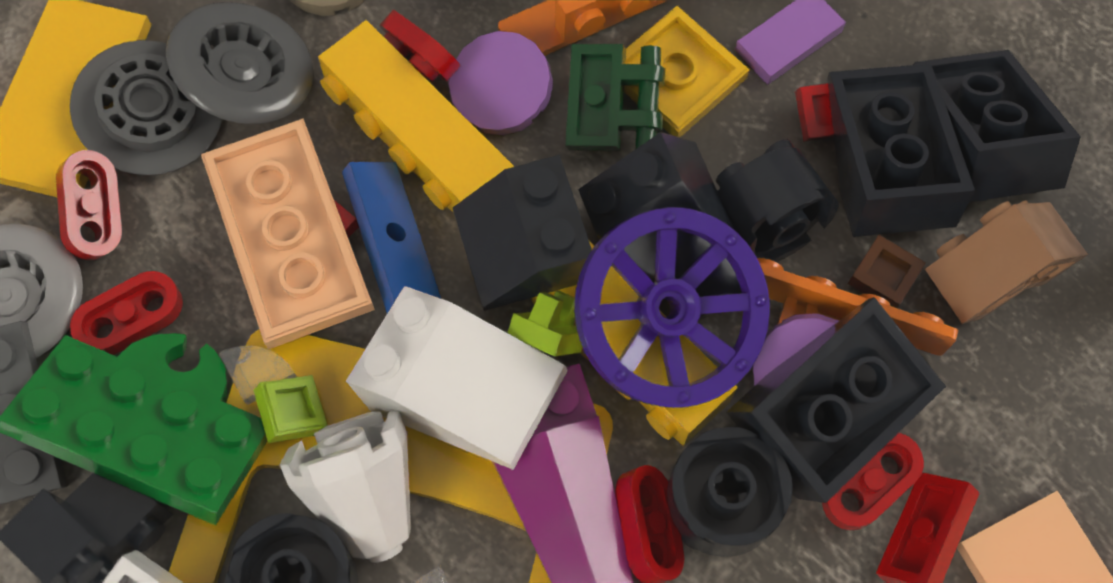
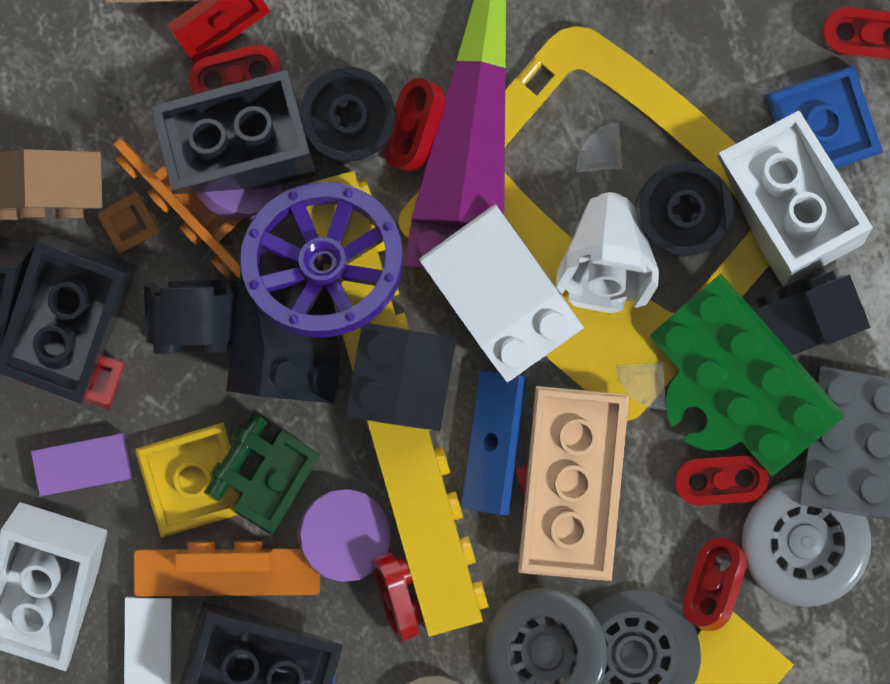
camera: 150 degrees left, 20 degrees up
lime tile [253,375,328,443] -> none
lime tile [507,291,582,357] -> none

